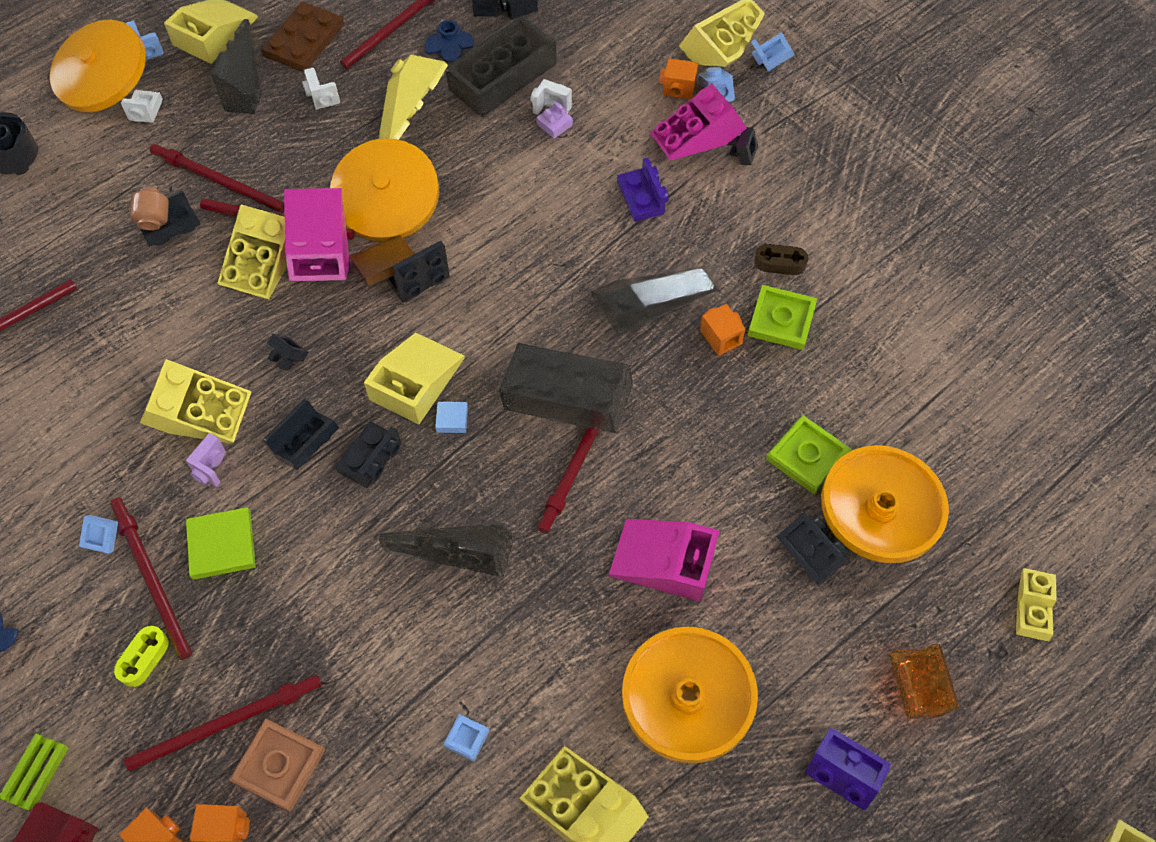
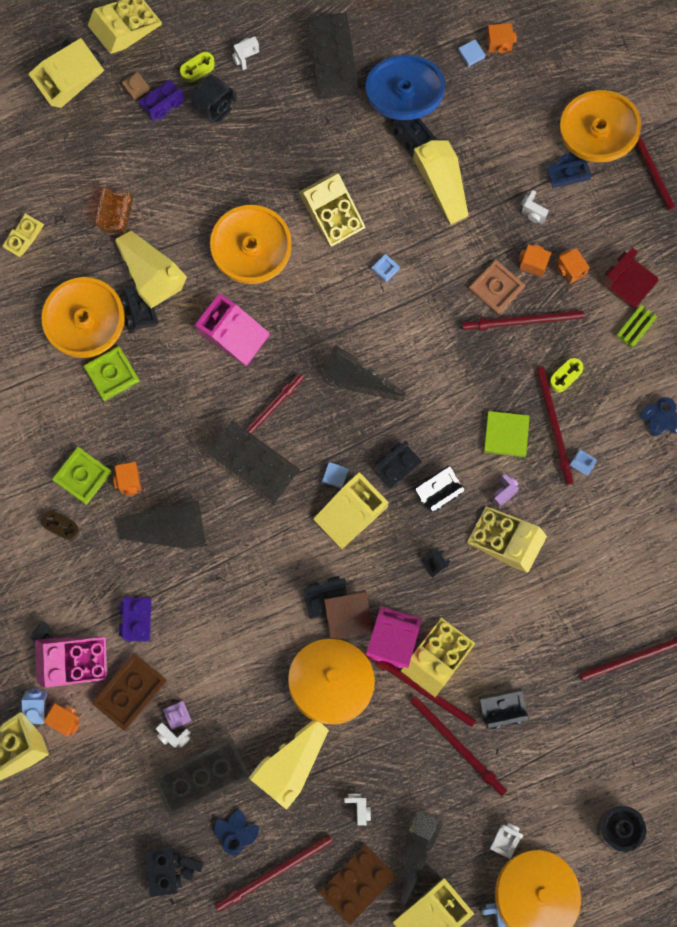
camera: 165 degrees left, 15 degrees up
nougat head [130,187,169,230] -> none
dark purple bracket [805,727,891,810] -> none
none -> reddish brown plate [92,653,167,732]
none -> light yellow wedge [115,231,187,308]

